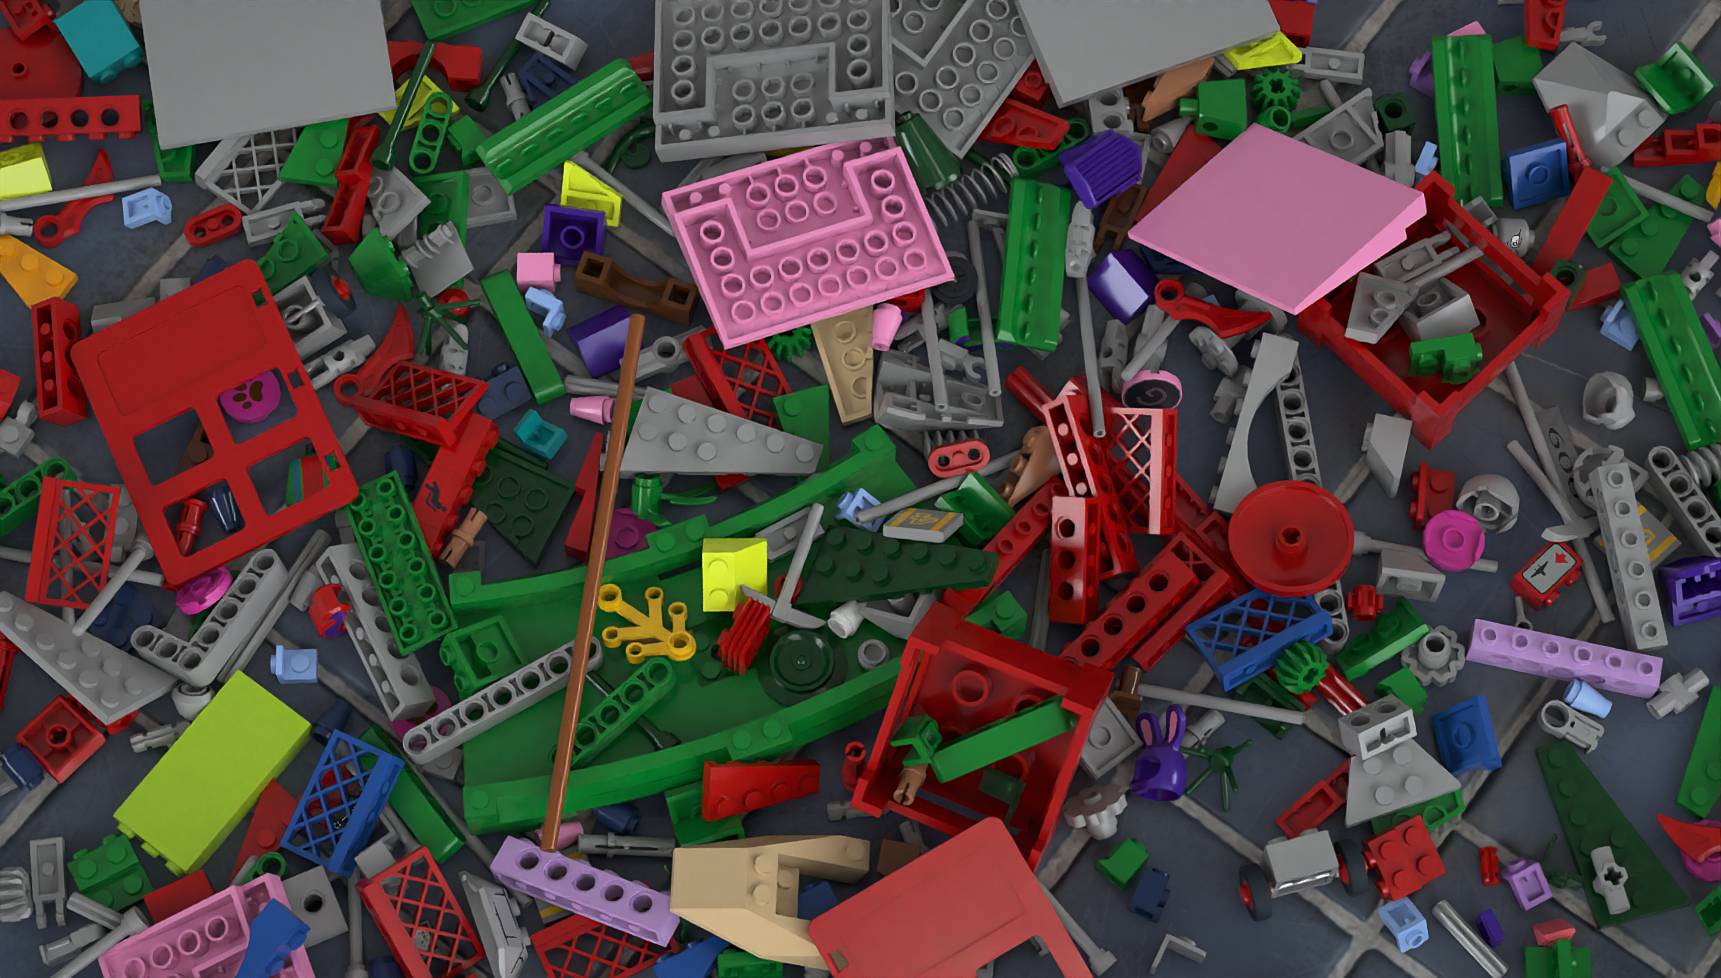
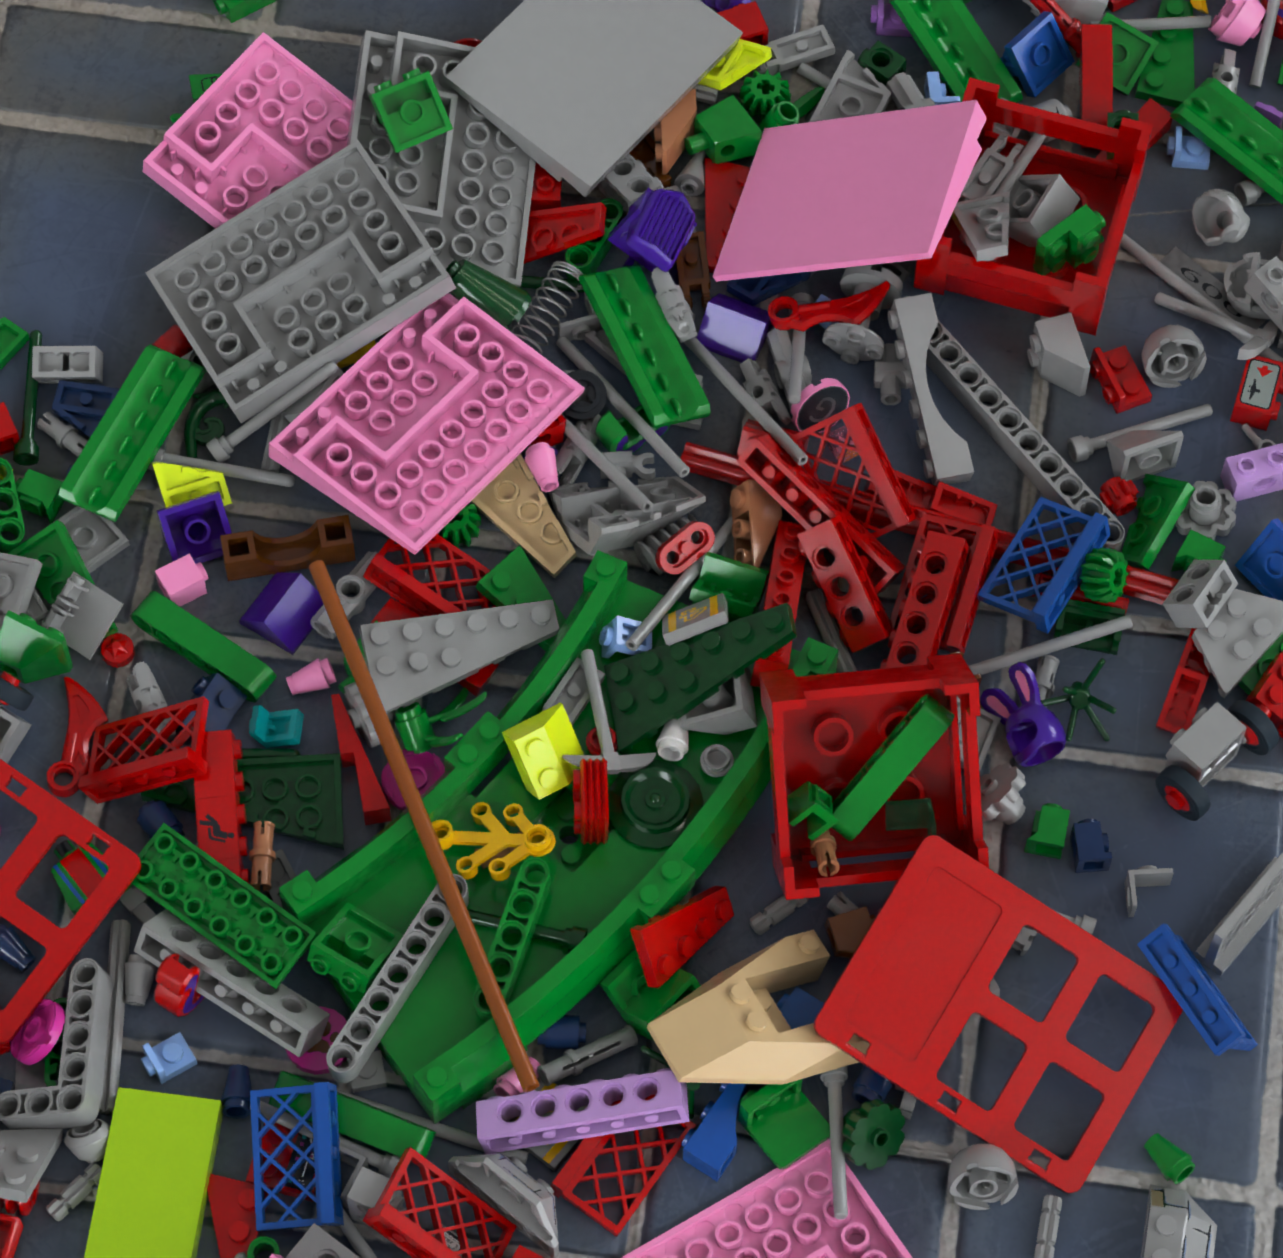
camera: 30 degrees left, 5 degrees down
light grey hinge [304,335,376,391] -> none
dark green plant [415,291,481,356] -> none
light blue bracket [525,286,566,337] -> none
light grey axle [564,375,647,403] -> none
red pin [841,741,867,793] -> none
red dish [1228,480,1354,597] -> none
dark pink tile [1422,510,1485,572] -> none
none -> light grey piece [206,362,338,463]

